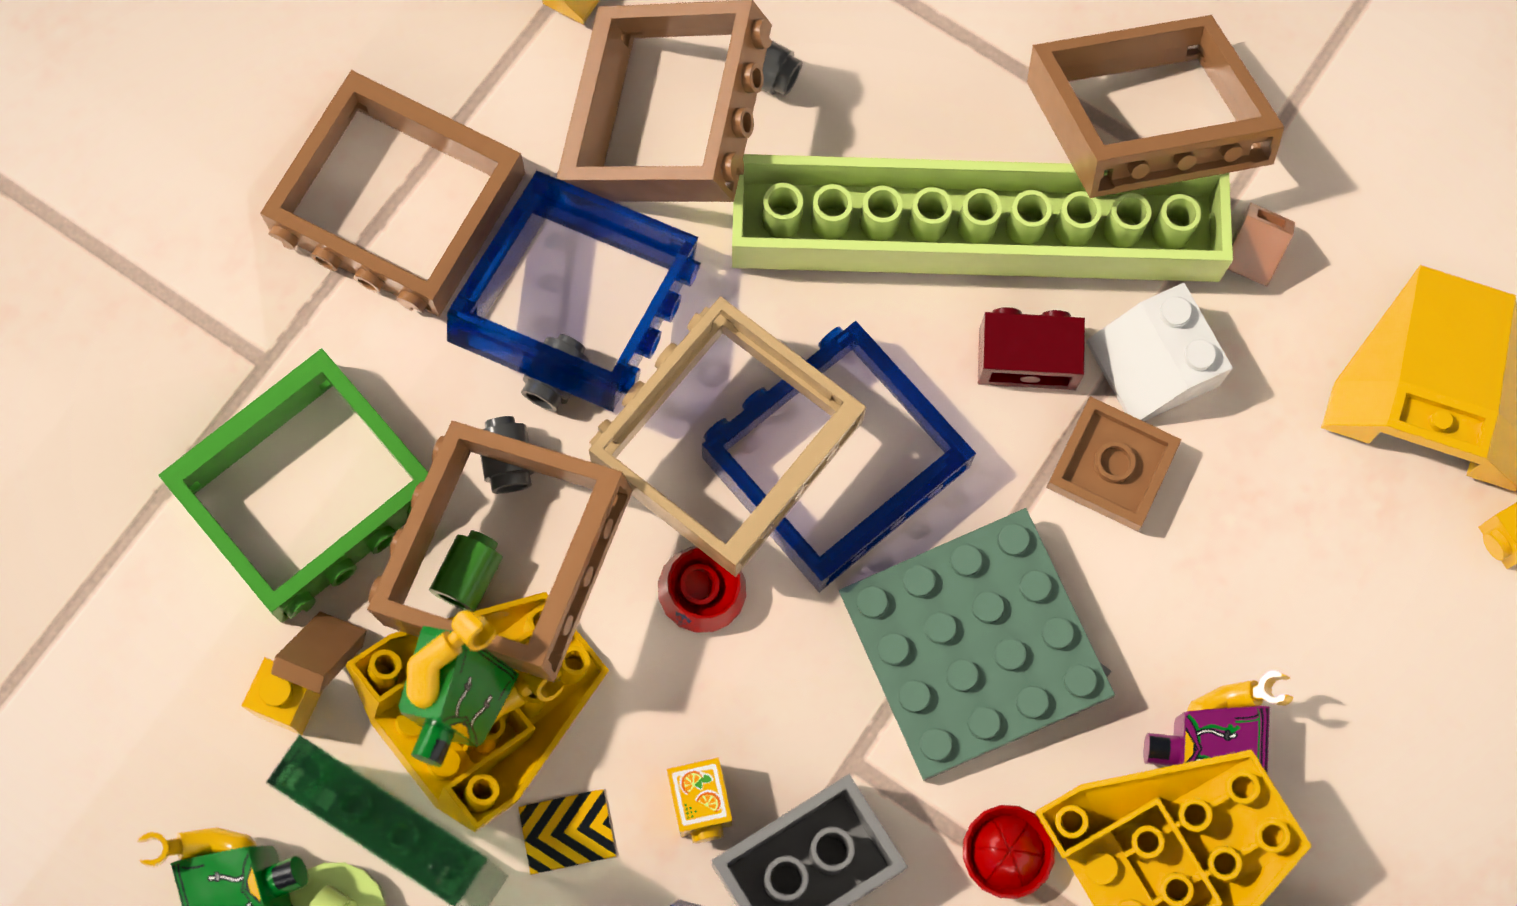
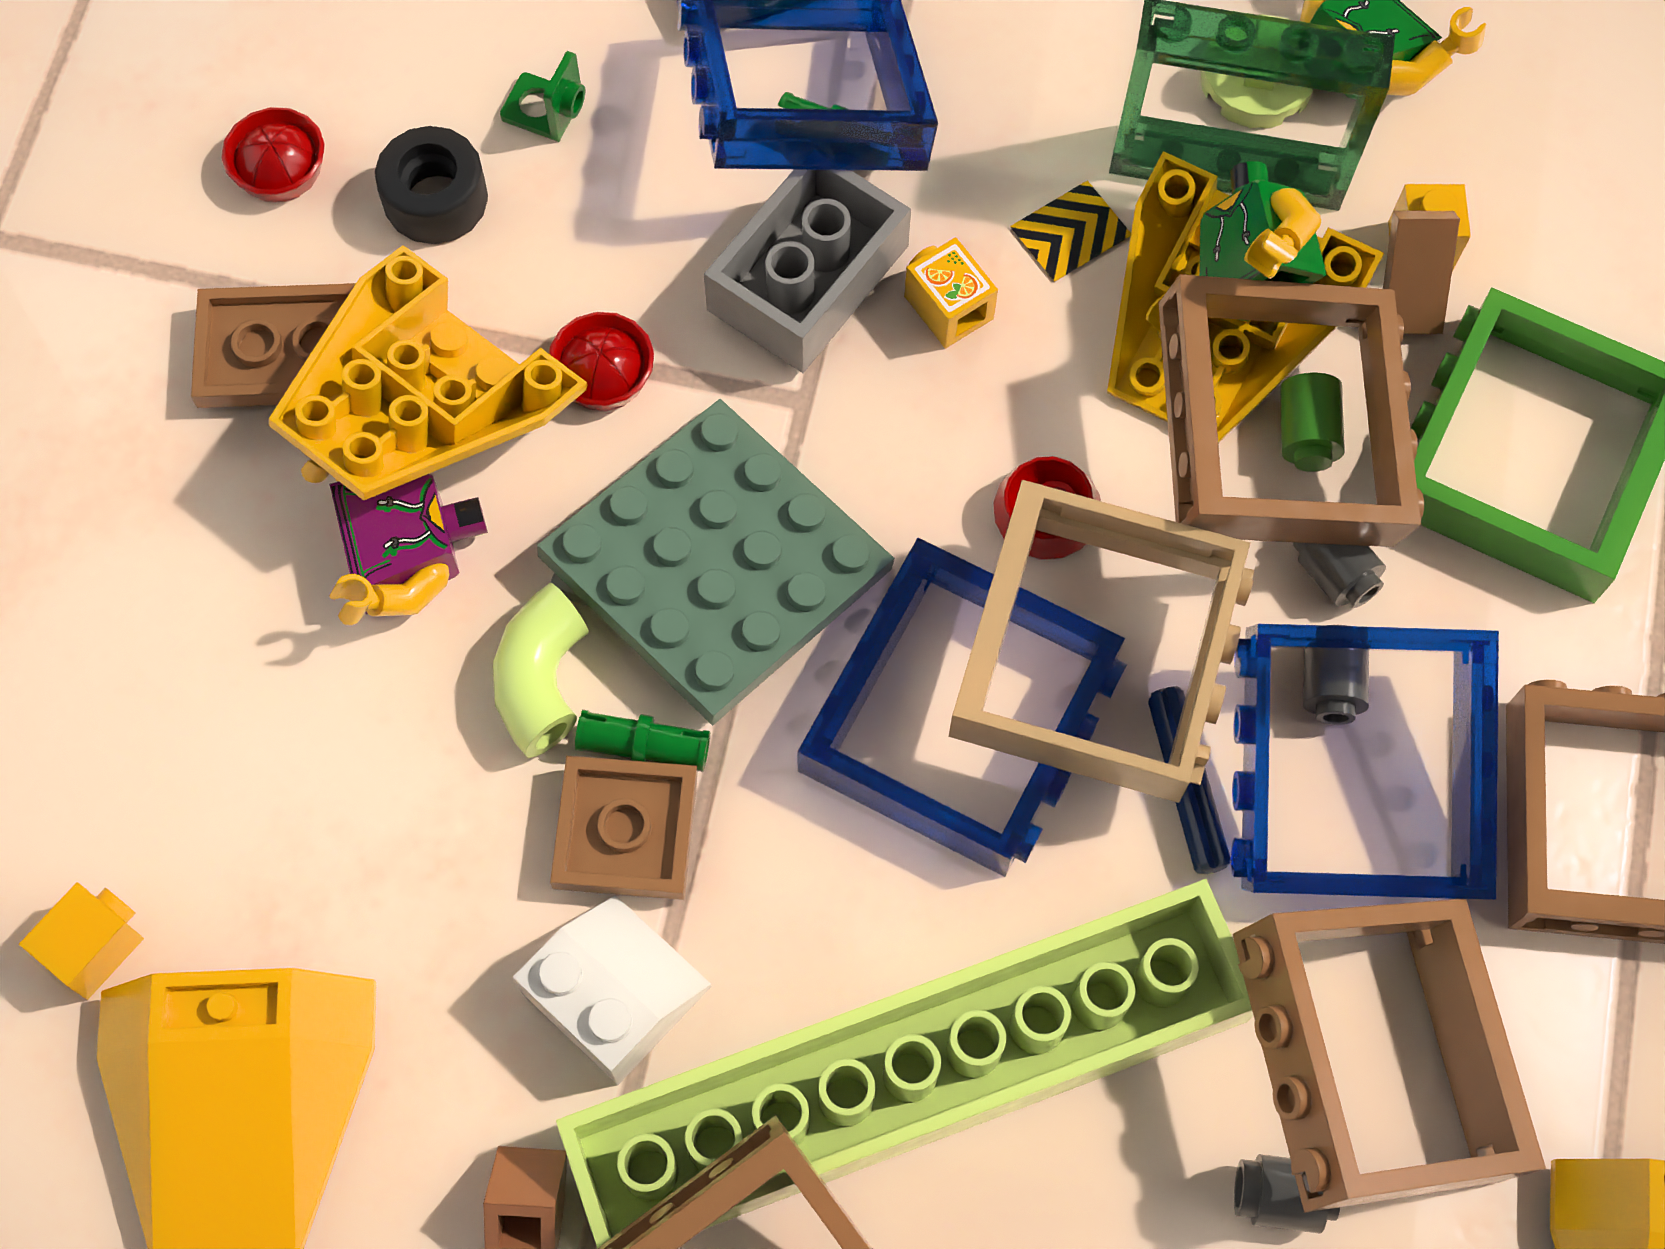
camera: 160 degrees right, 5 degrees down
dark red brick [978,307,1085,390] -> none
none -> yellowish green cylinder [492,583,589,758]
none -> green pin [575,709,711,772]
none -> dark blue axle [1148,686,1231,874]

